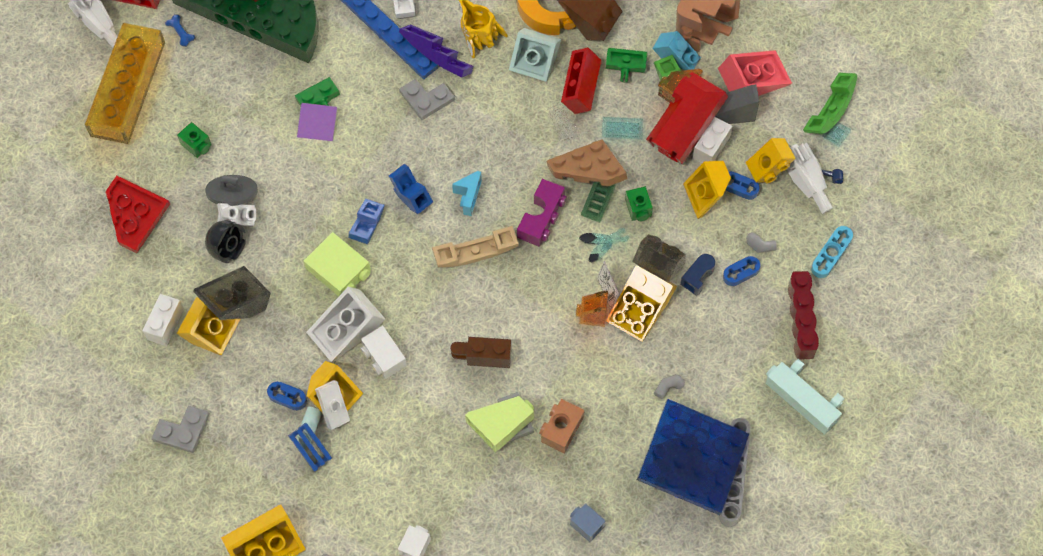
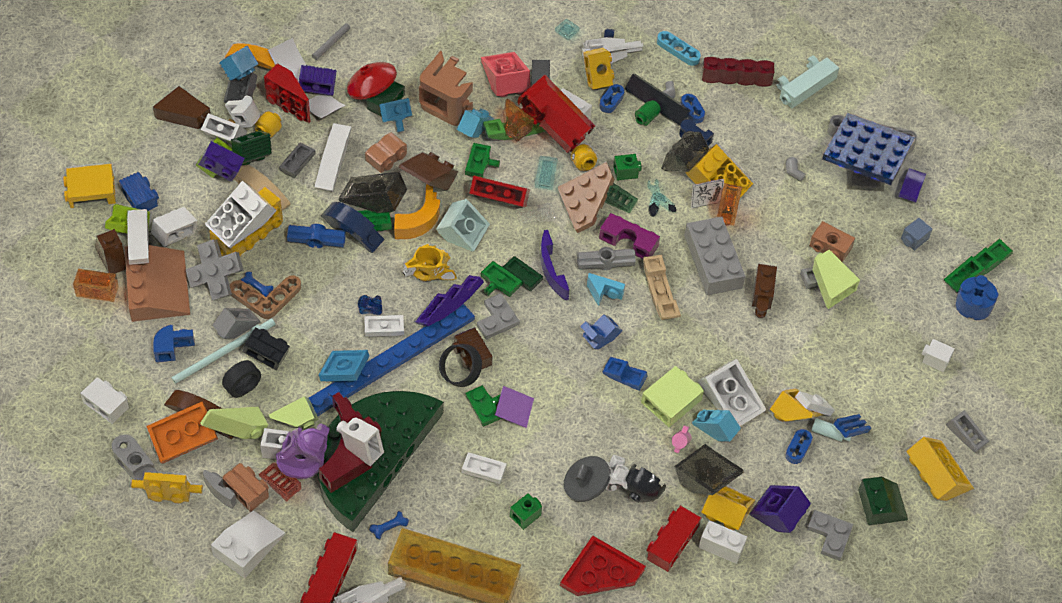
camera: 90 degrees left, 10 degrees down
white brick [360,325,407,379] -> none
yellow slope [683,161,731,219] -> none
bright green slope [803,72,857,134] -> none
none -> black tyre [439,344,482,387]
none -> reddish brown brick [452,327,493,372]
none -> white plate [462,452,507,484]
none -> green plate [481,261,522,297]
none -> dark green plate [503,256,543,292]
none -> dark purple slope [540,230,570,300]
none -> yellow head [571,144,598,171]
none -> light grey piece [577,247,635,271]
none -> black tile [625,74,691,125]
none -> green brick [635,100,661,126]
none -> red brick [646,505,702,572]
none -> bright pink piece [672,425,692,453]
none -> light grey brick [684,217,745,295]
none -> medium azure slope [692,410,741,442]
none -> dark purple slope [750,485,811,533]
none -> dark green slope [858,476,908,526]
none -> dark purple slope [899,168,926,202]

